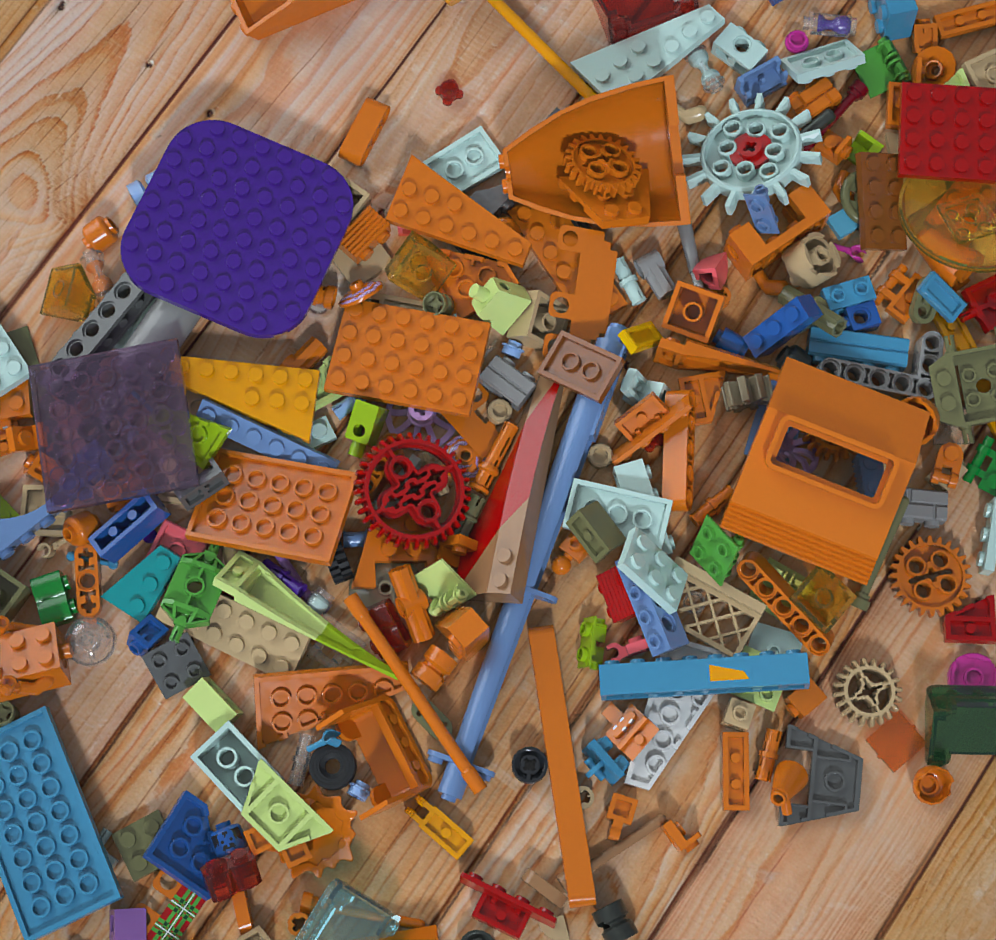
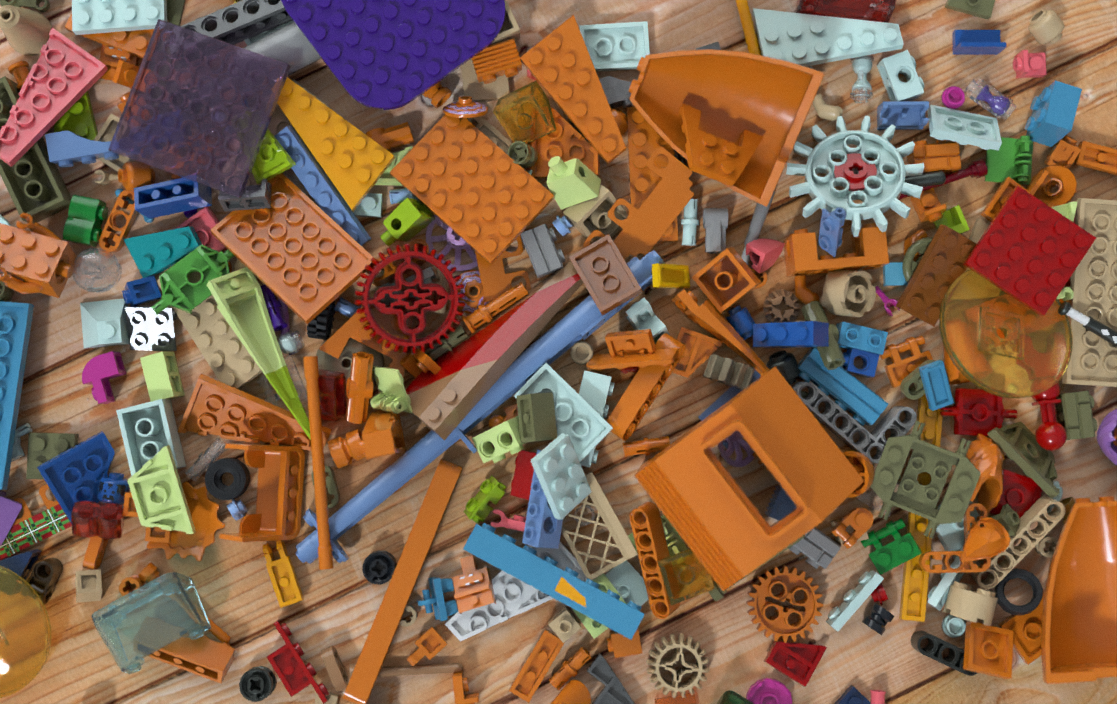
camera: 25 degrees right, 10 degrees up
dark azure hand [306,728,342,752] -> none
tan tile [486,399,512,425] -> none
orange gear [562,134,642,198] -> none
bright green hinge [689,515,745,586] -> none
none -> light aqua slope [80,298,129,349]
none -> dark pink brick [82,351,126,404]
none -> yellowish green brick [472,416,527,463]
none -> medium nougat gear [763,289,801,323]

